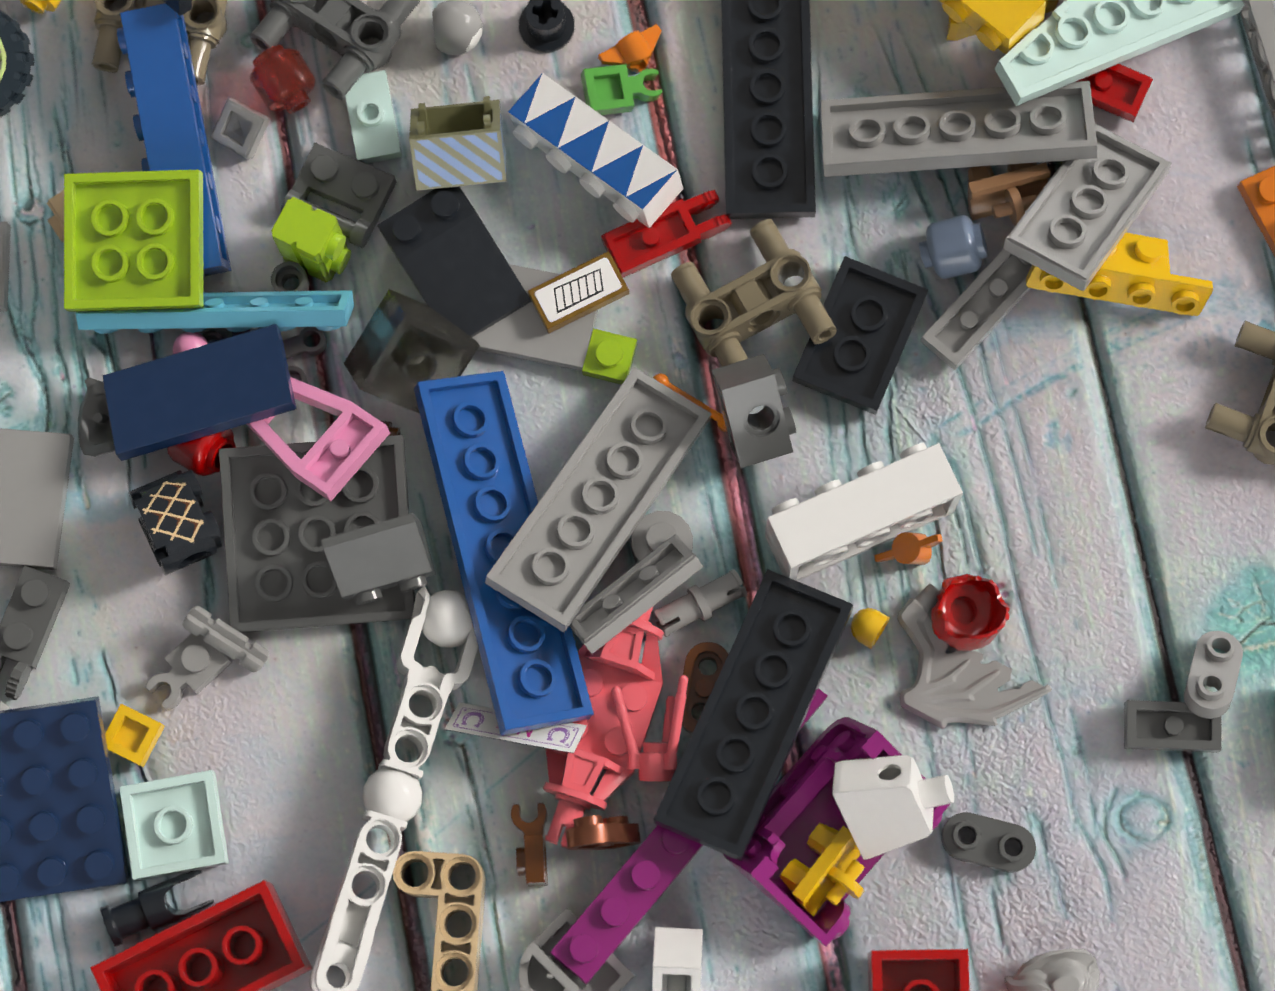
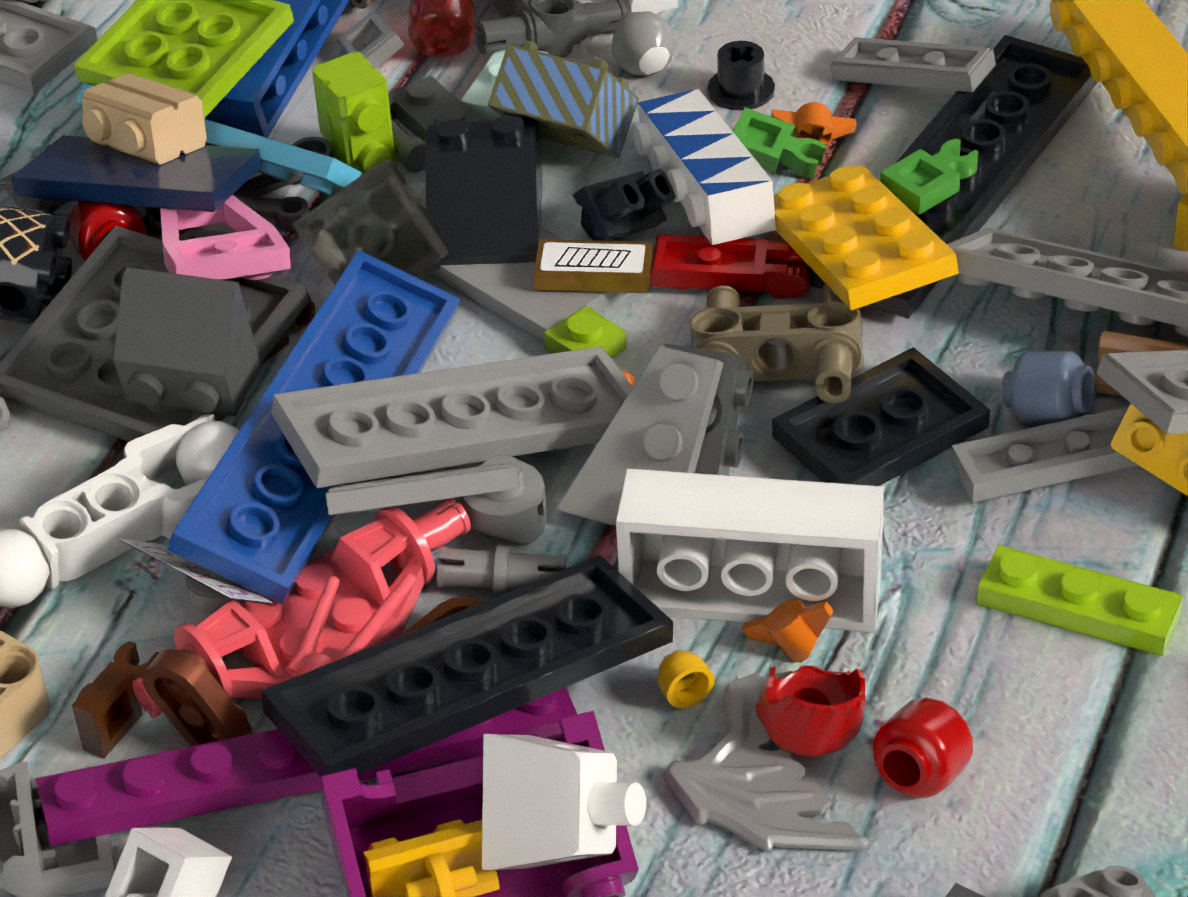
camera: 30 degrees right, 35 degrees down
none -> tan brick [81,73,207,165]
none -> light grey wing [555,346,724,526]
none -> black hips [573,169,676,241]
none -> yellow plate [773,165,959,311]
none -> red head [873,697,973,799]
none -> bright green plate [880,139,978,215]
none -> lime plate [977,545,1183,656]

